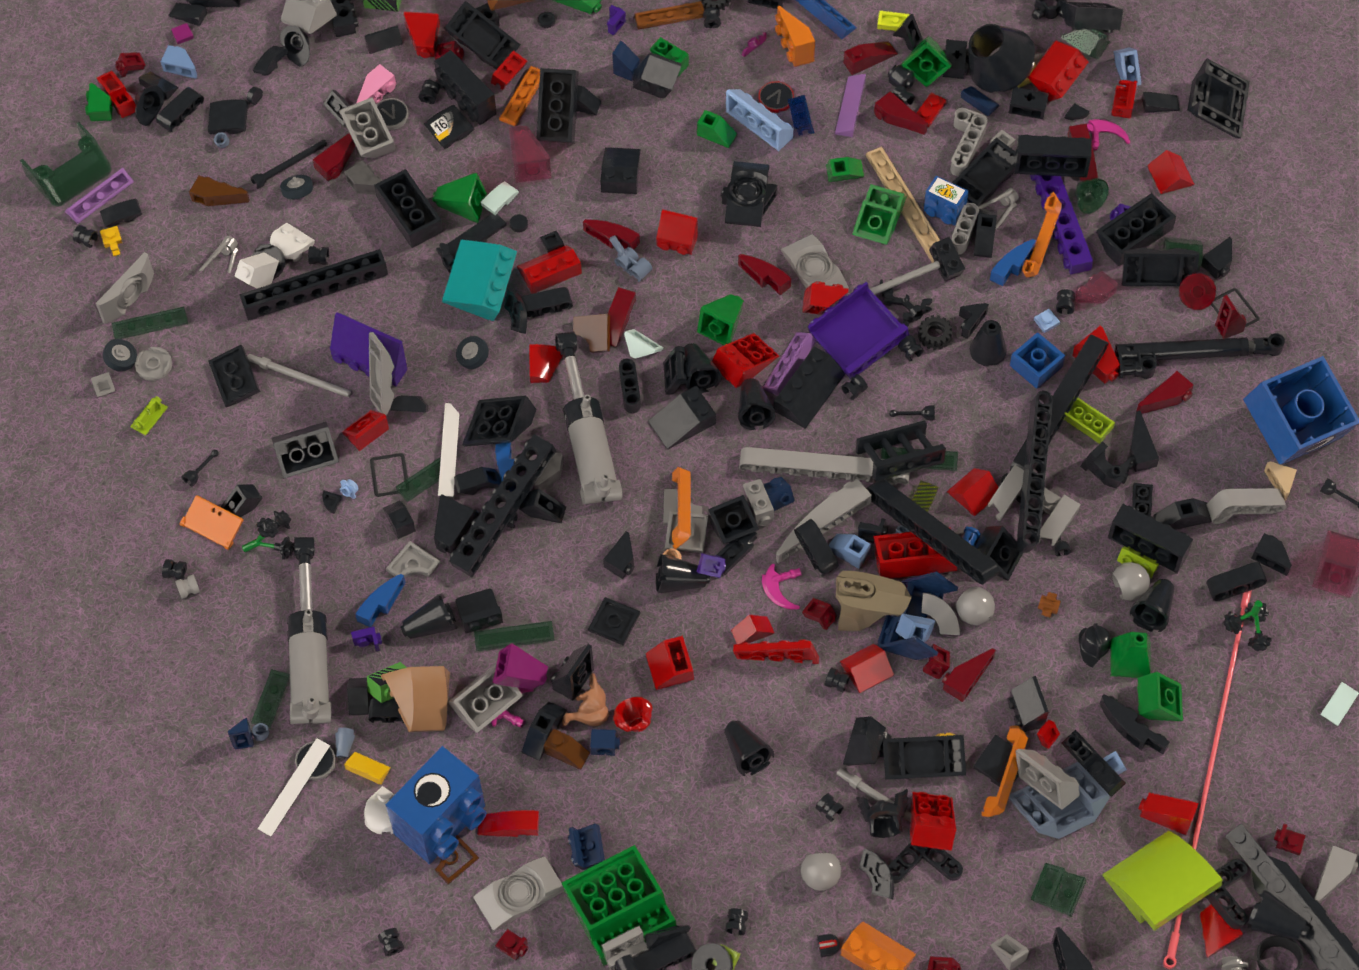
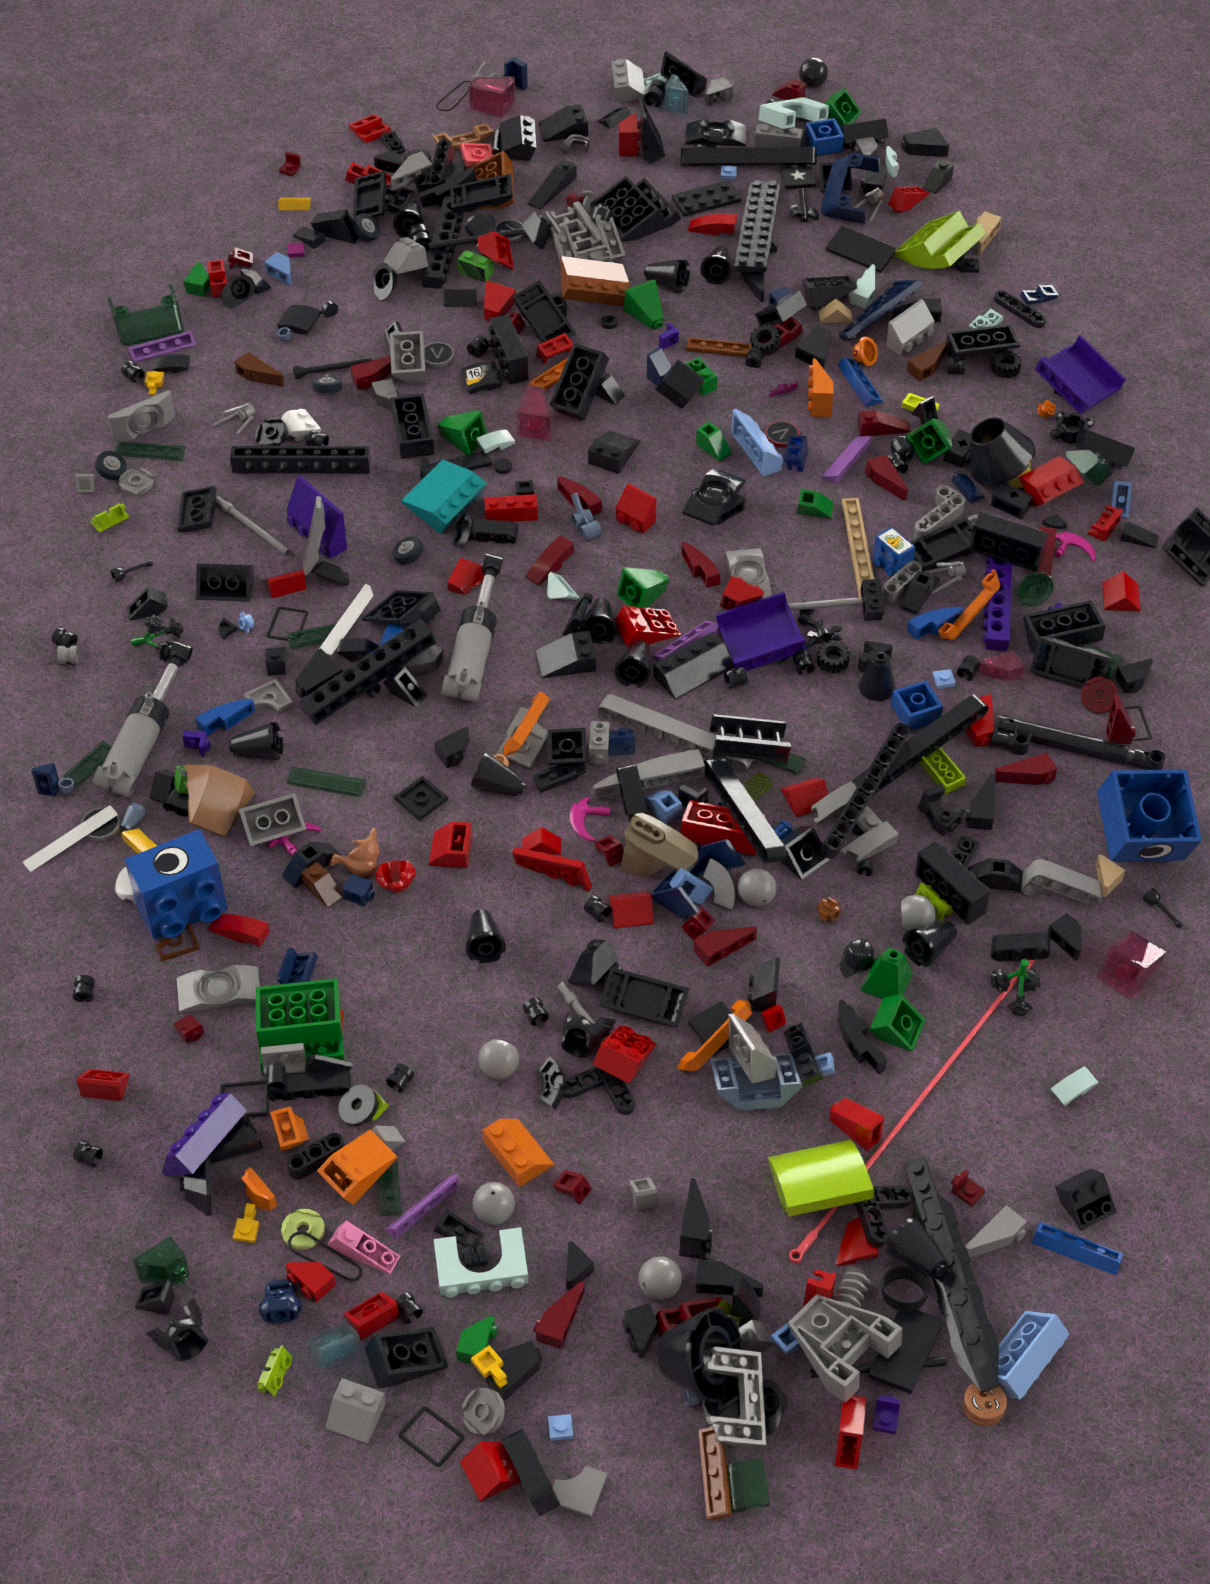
camera: 20 degrees right, 10 degrees down
black beam [156,87,204,132] -> none
orange door [180,495,244,550] -> none
white slope [235,253,279,288] -> none
black slope [253,46,288,76] -> none
bright pink slope [356,64,396,103] -> none
black bracket [455,588,503,634] -> none
magenta slope [493,643,548,690] -> none
black slope [551,644,594,701] -> none
tile [573,314,610,352] -> none
black beam [619,358,641,413] -> none
dark purple bracket [697,553,726,578] -> none
black tile [817,934,840,957] -> none
green slope [852,184,907,245] -> none
black hinge [889,405,935,420] -> none
red plate [916,92,947,127] -> none
clear green slope [1031,862,1086,917] -> none

